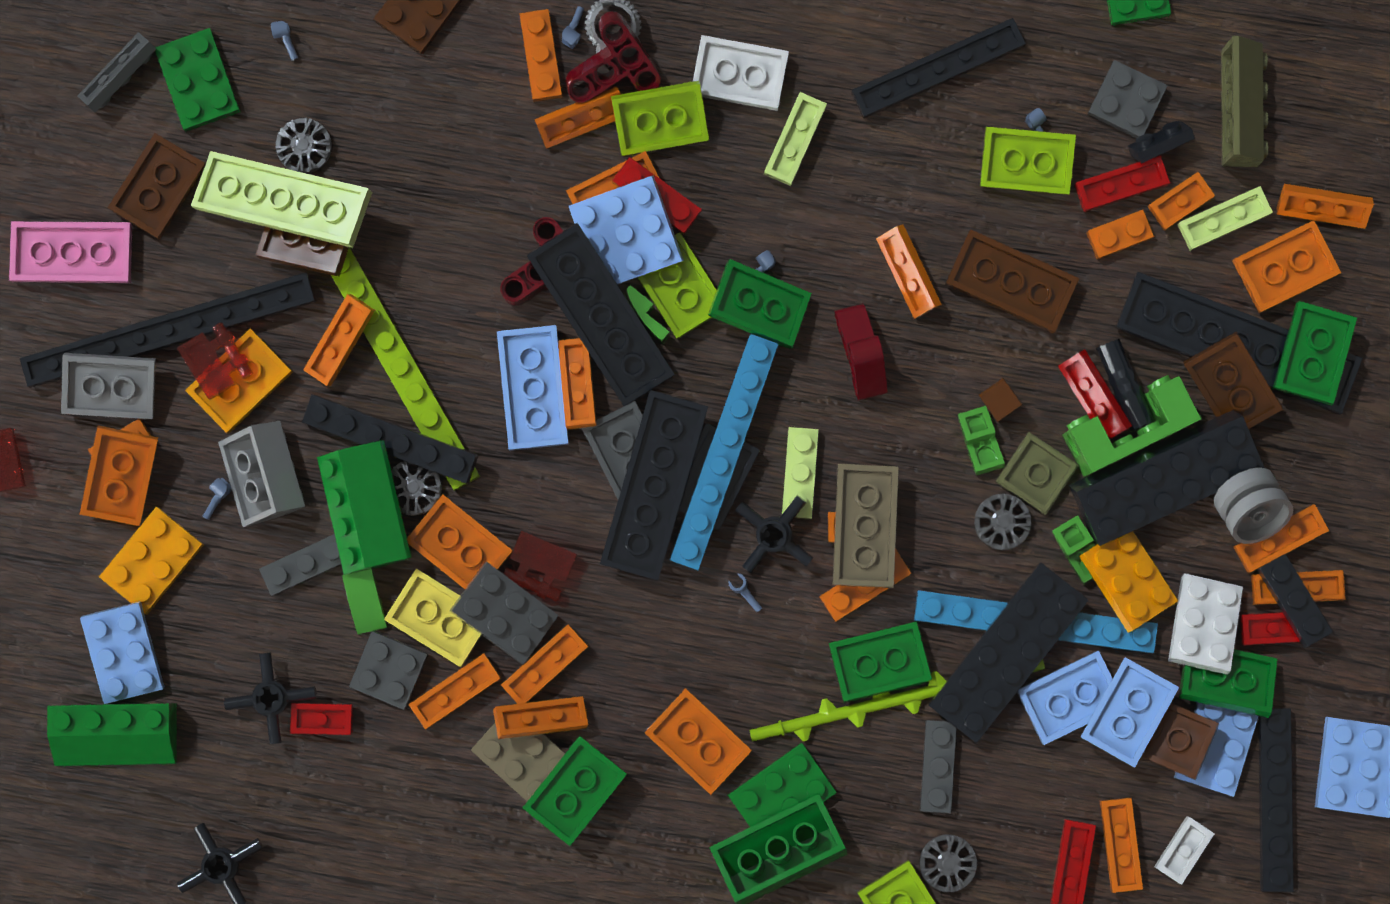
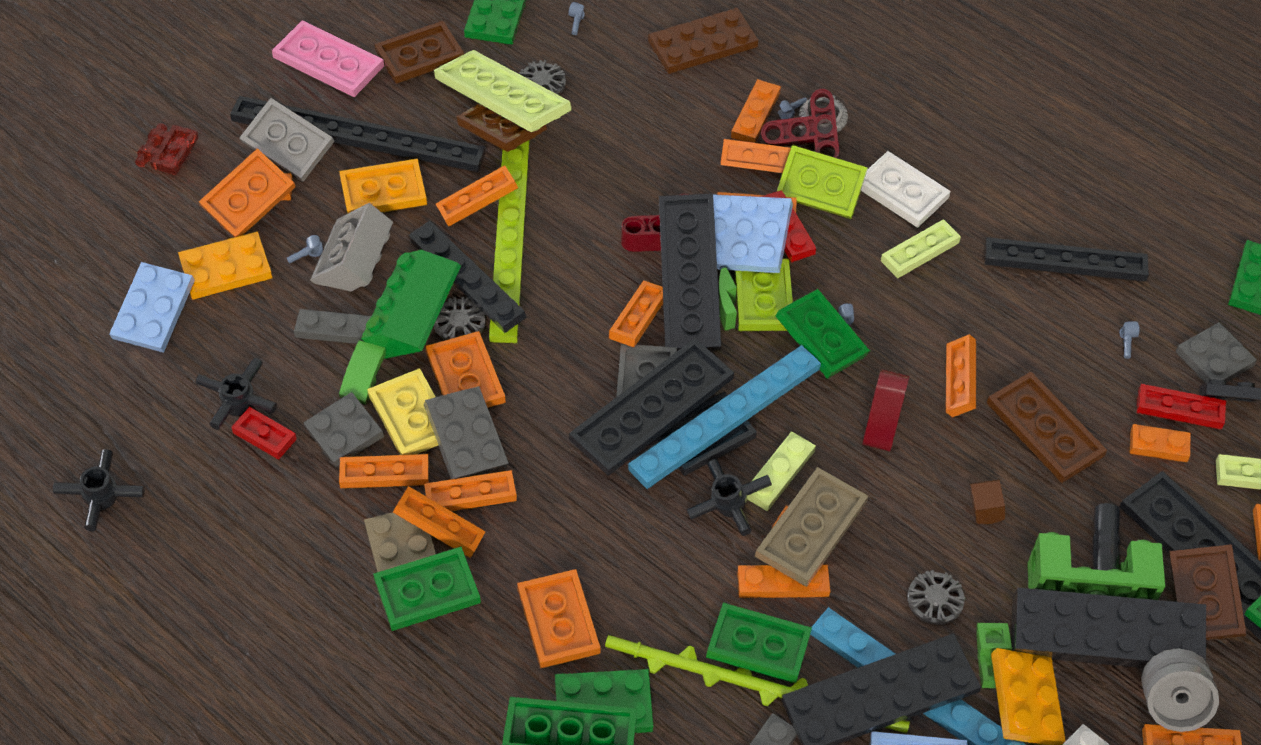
camera: 25 degrees right, 30 degrees down
green slope [47,703,177,766] -> none
clear red plate [177,322,253,400] -> none
light blue plate [497,325,569,451] -> none
clear red plate [503,531,577,601] -> none
sand blue hand [728,573,762,613] -> none
bright green slope [958,406,1005,476] -> none
lime plate [980,127,1076,195] -> none
olive tile [995,432,1079,515] -> none
red plate [1058,349,1132,439] -> none
orange plate [1148,172,1215,231] -> none

